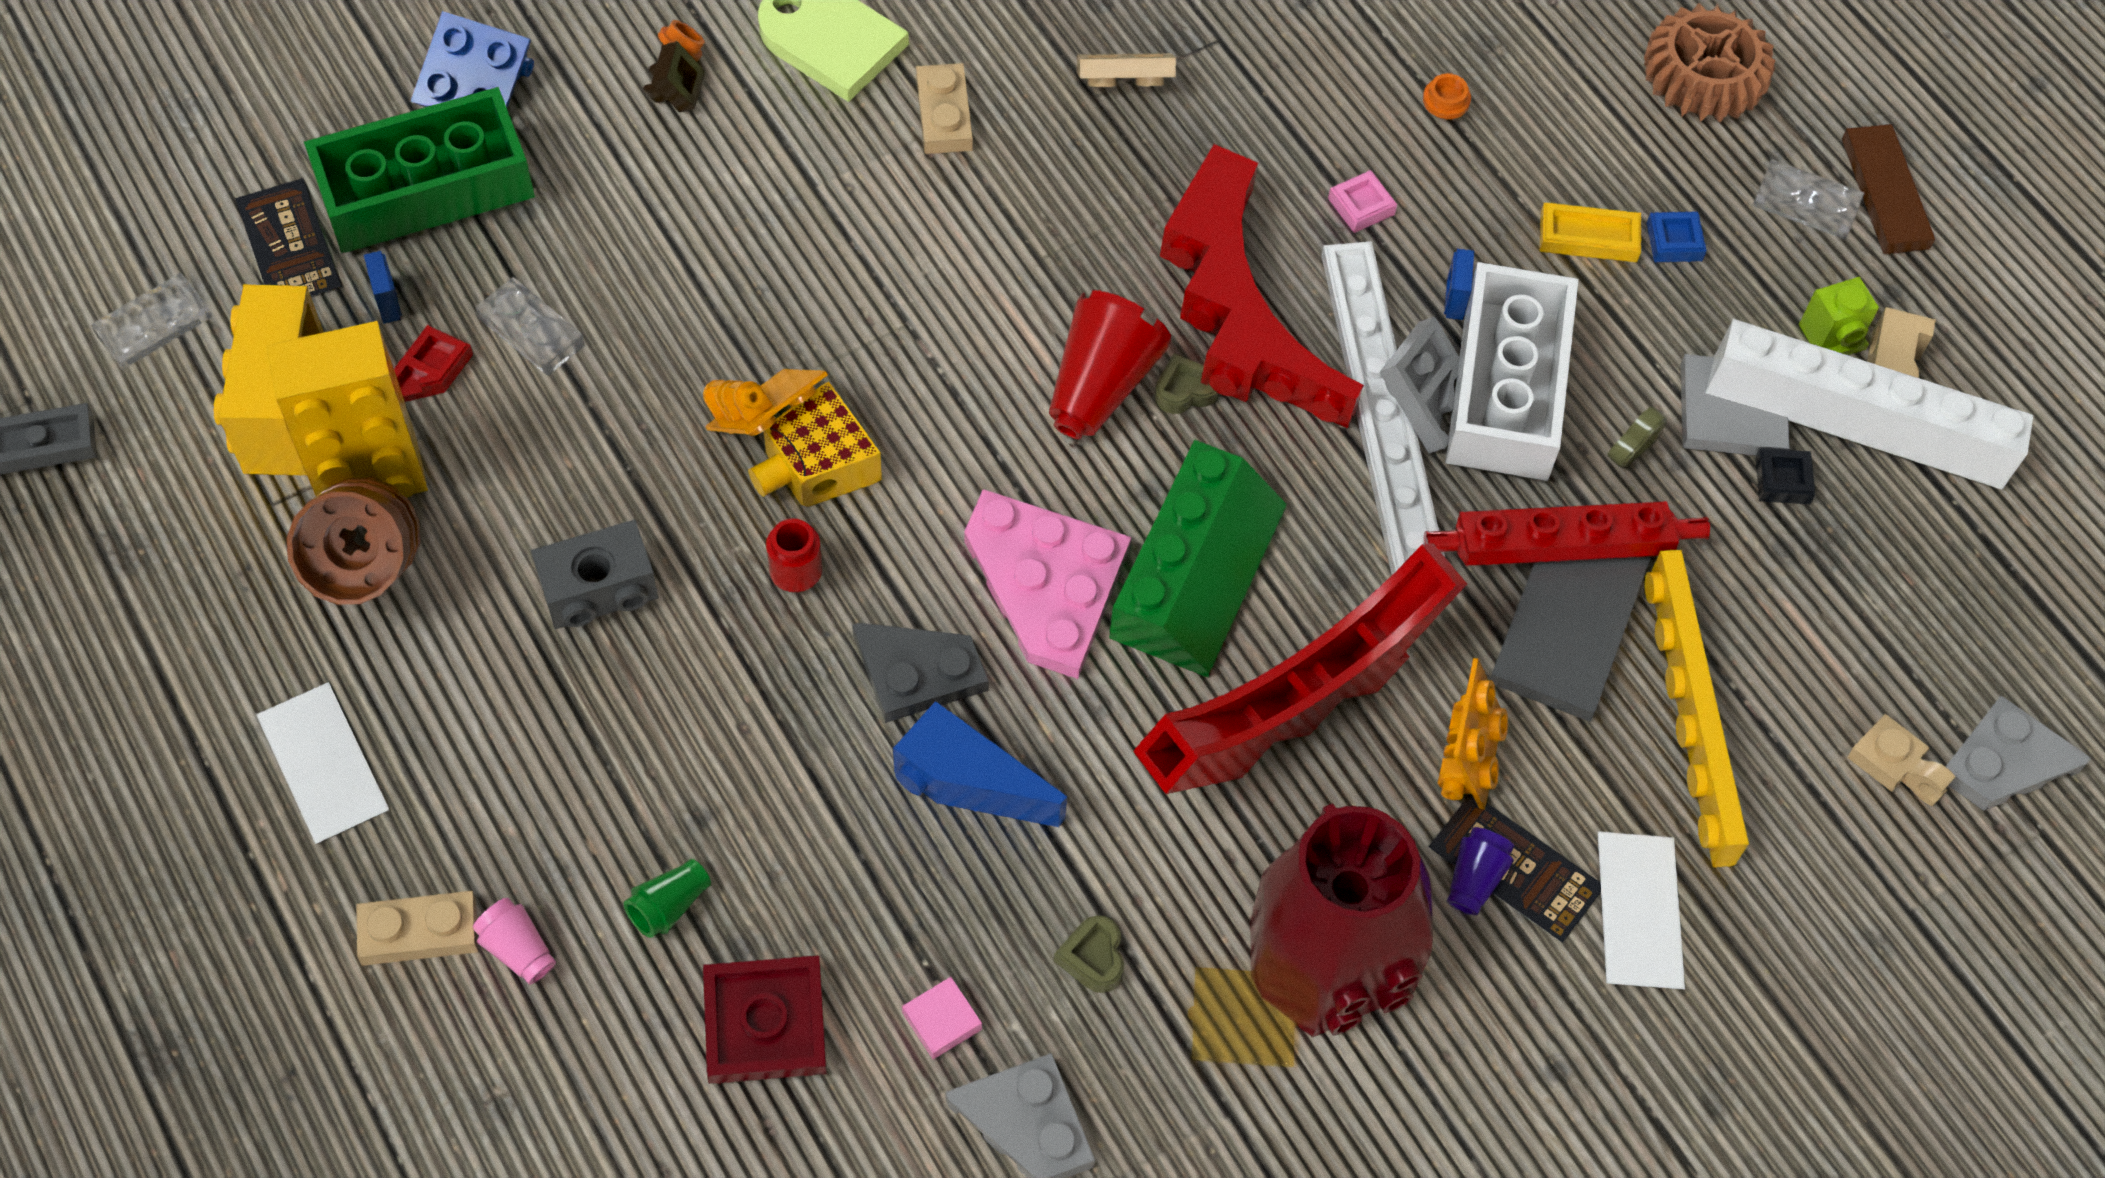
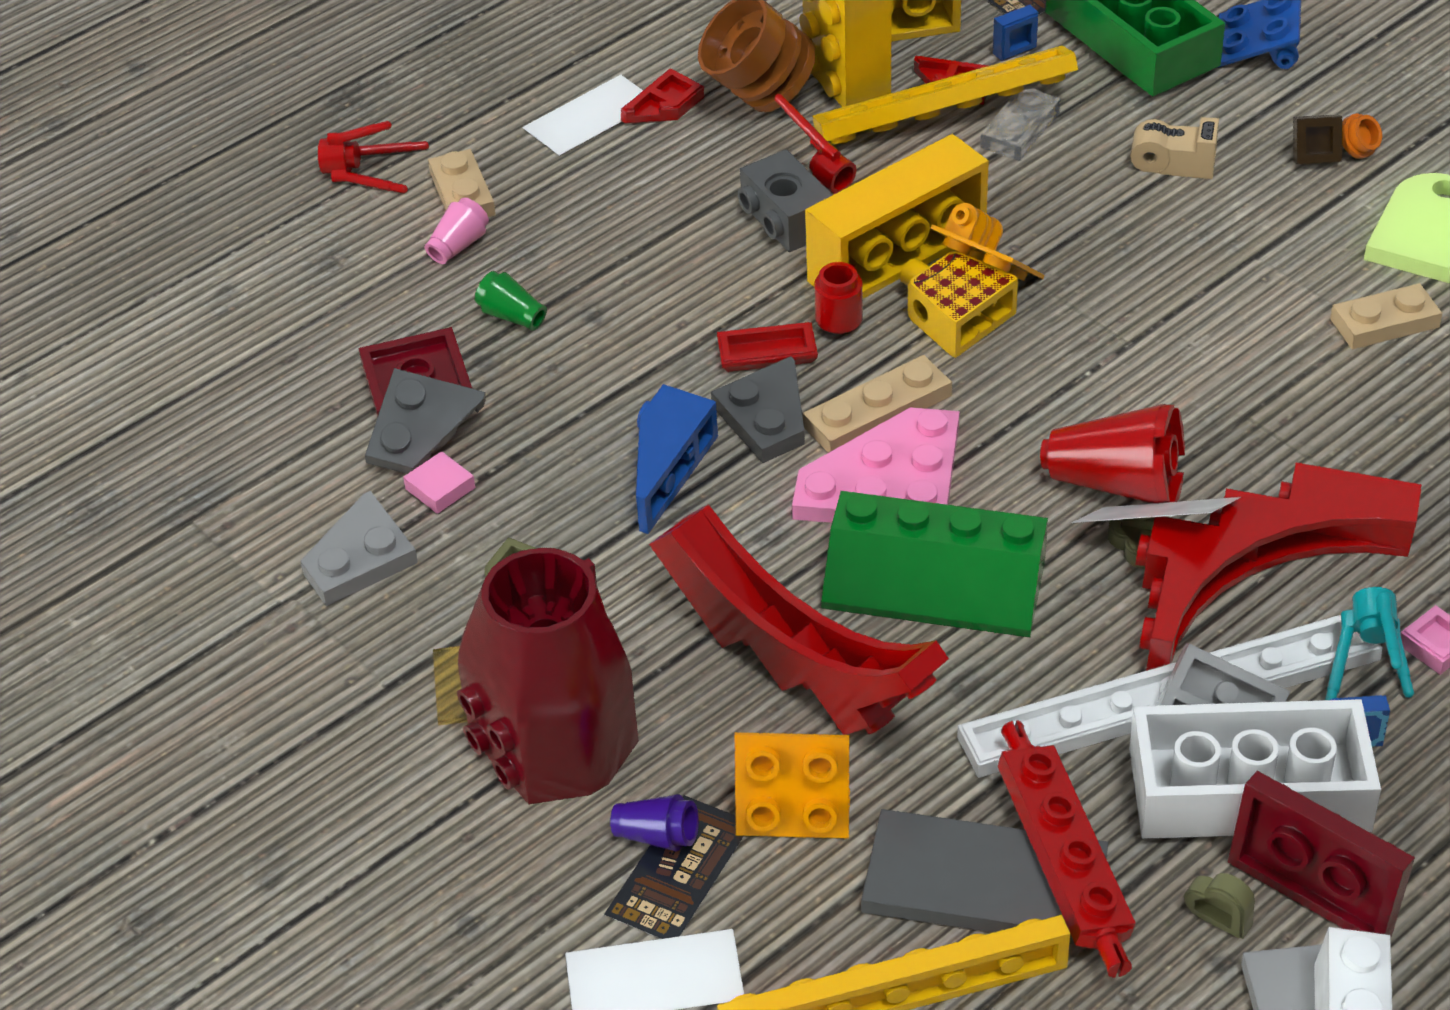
camera: 85 degrees right, 15 degrees down
none -> red plant [318,121,429,194]
none -> dark grey wing [365,368,486,474]
none -> red tile [620,68,705,123]
none -> red tile [717,322,818,372]
none -> red plant [774,94,857,194]
none -> tan plate [803,355,952,453]
none -> yellow brick [805,133,989,299]
none -> yellow plate [812,45,1078,144]
none -> white sticker [1072,497,1241,523]
none -> tan leg [1130,117,1219,179]
none -> dark red plate [1228,770,1415,938]
none -> teal plant [1325,587,1414,700]

